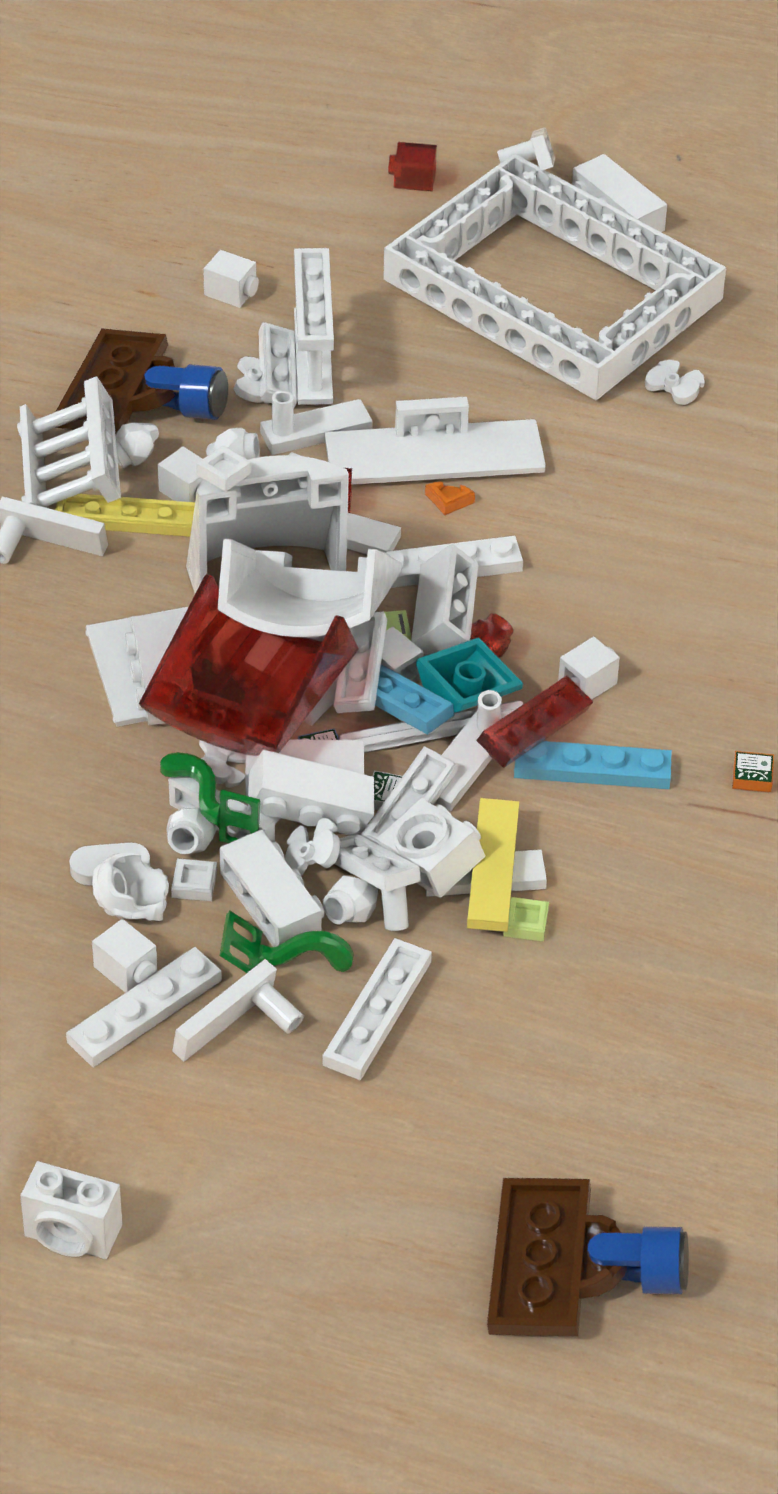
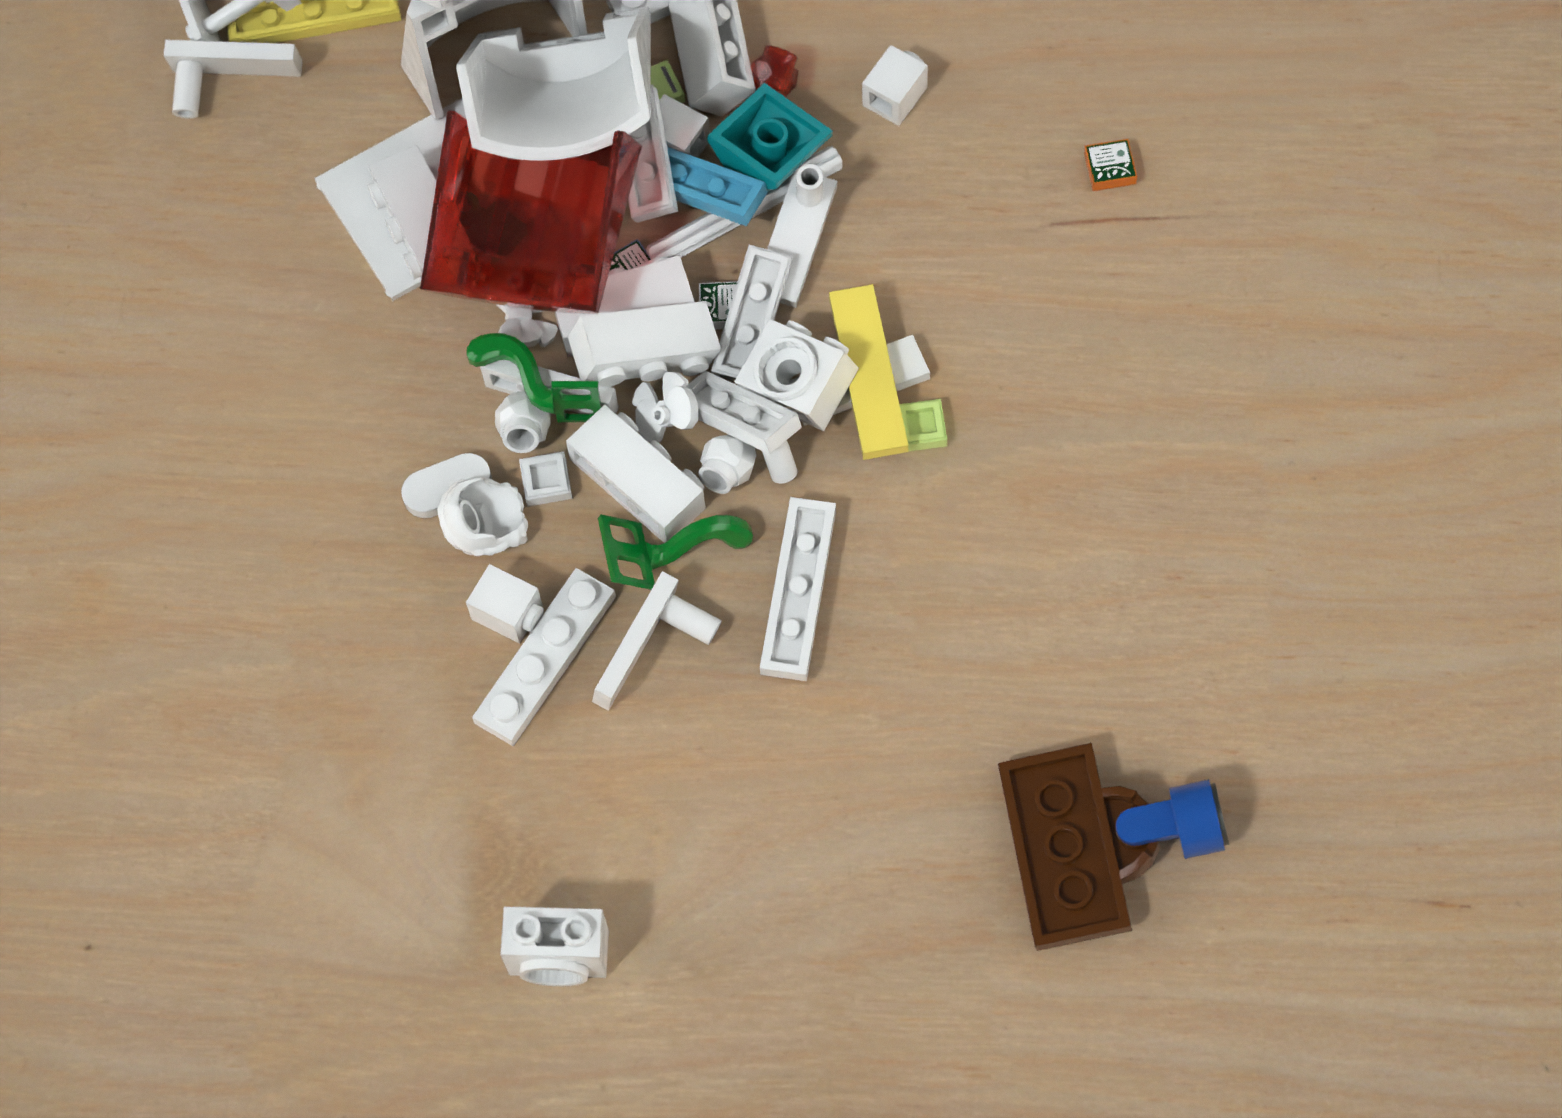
camera: 10 degrees left, 20 degrees up
clear red plate [476,675,593,768] -> none
medium azure plate [514,739,672,789] -> none

